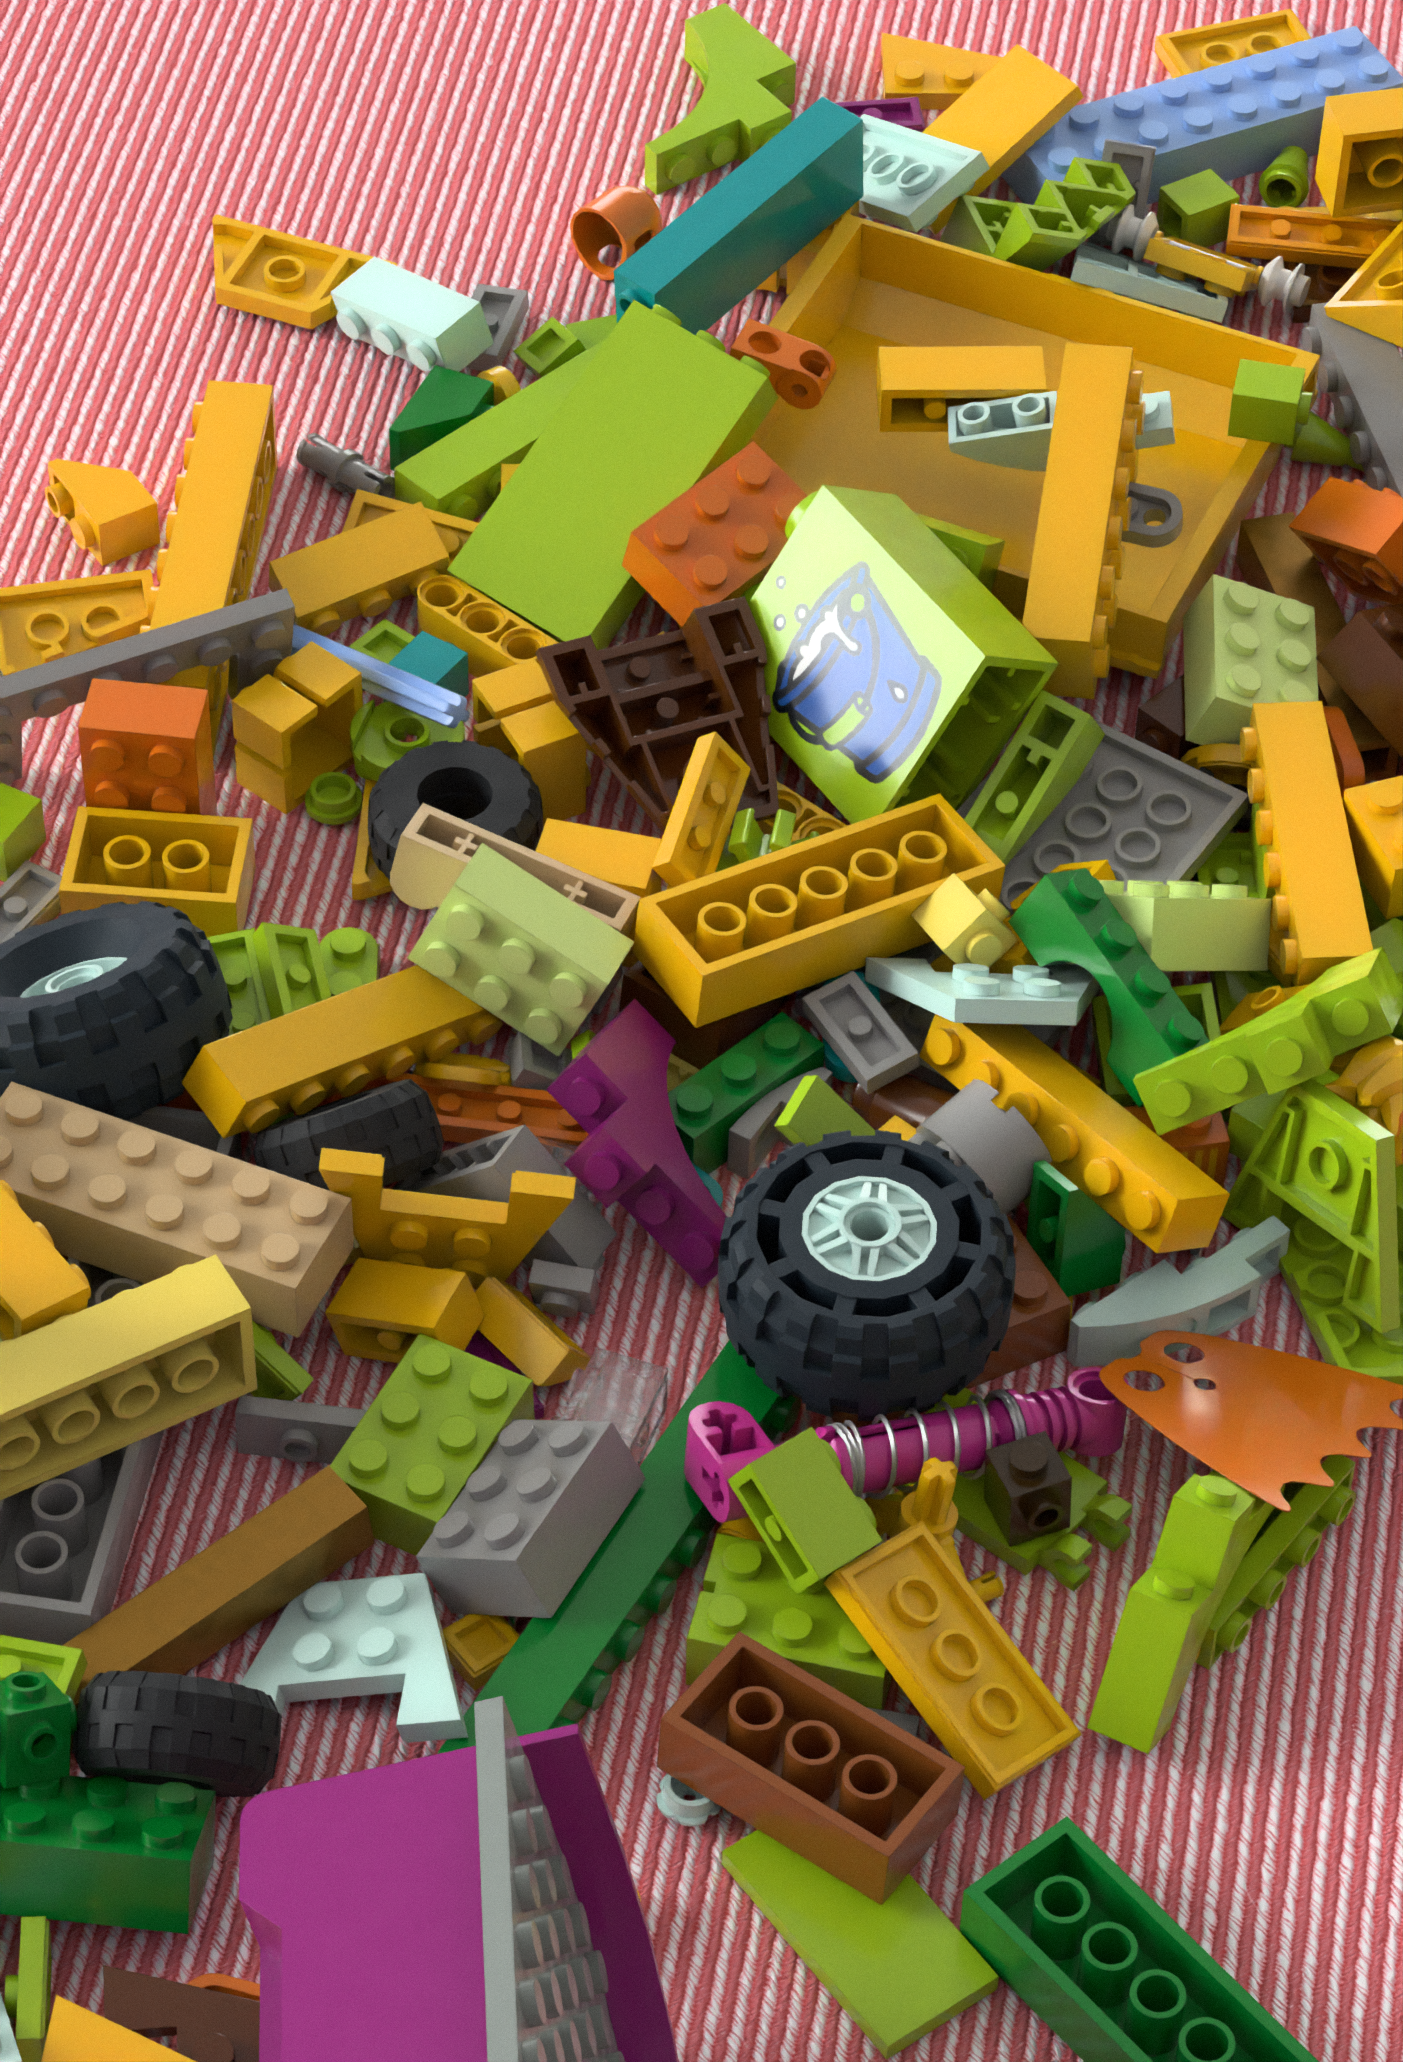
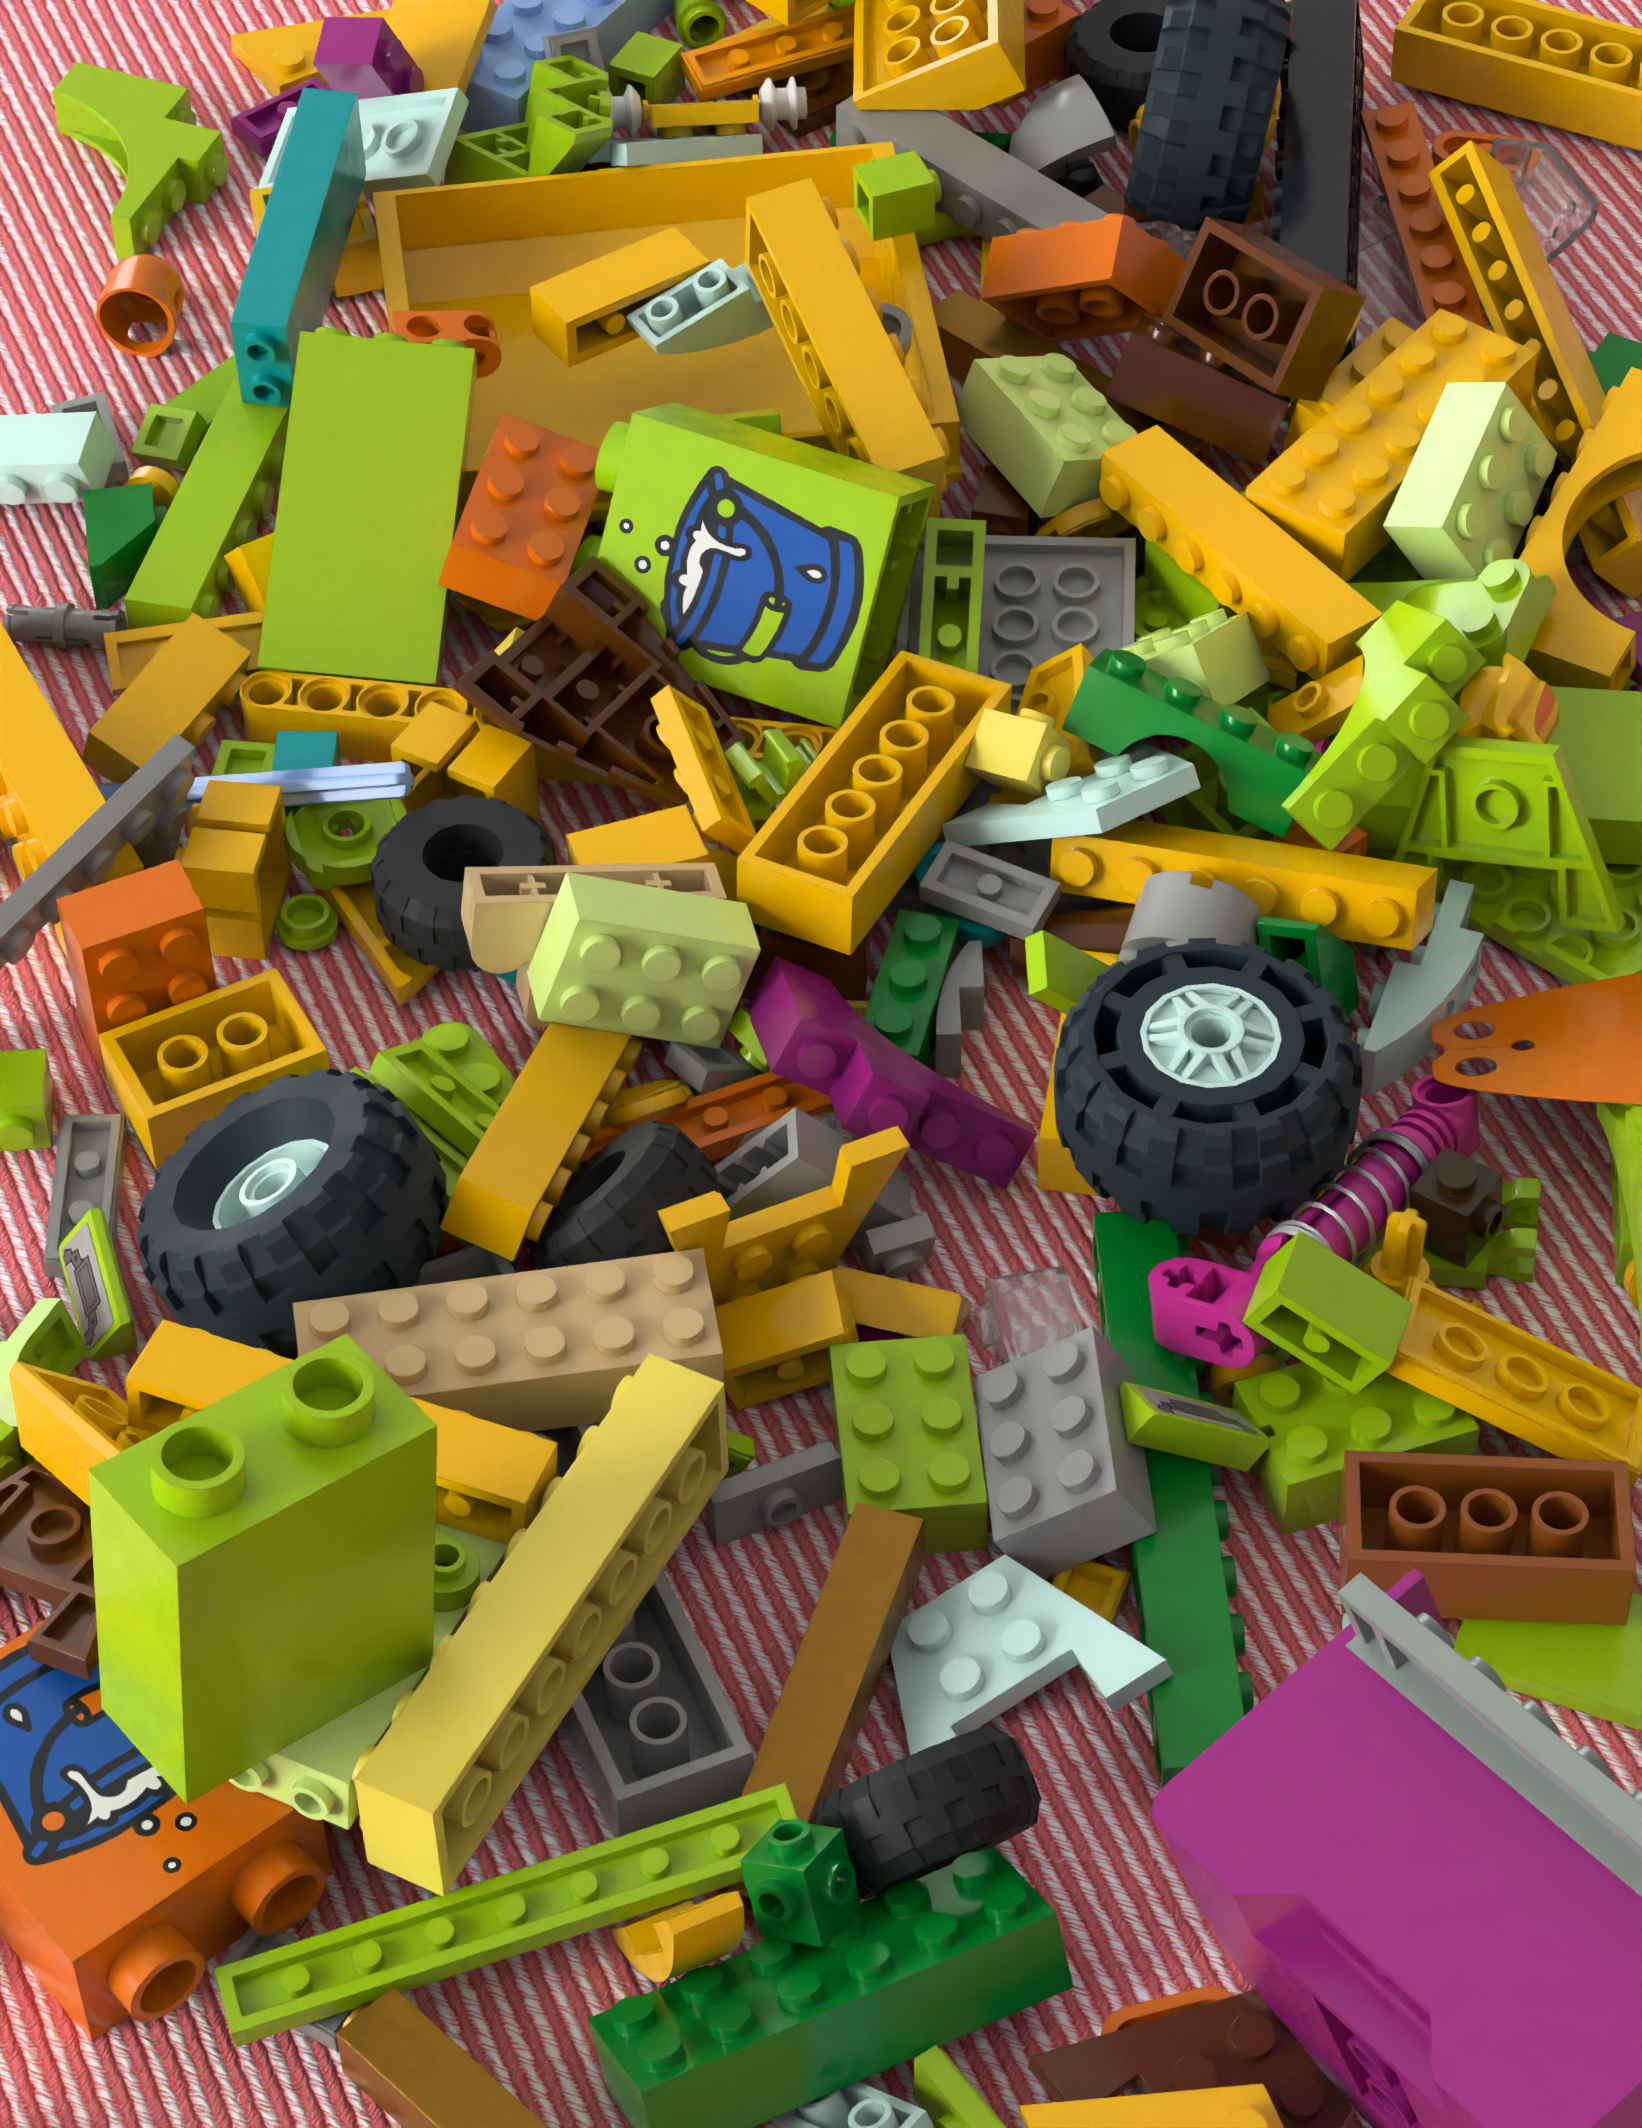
camera: 30 degrees left, 0 degrees up
none -> magenta brick [313,17,424,100]
none -> lime slope [1119,1381,1270,1472]

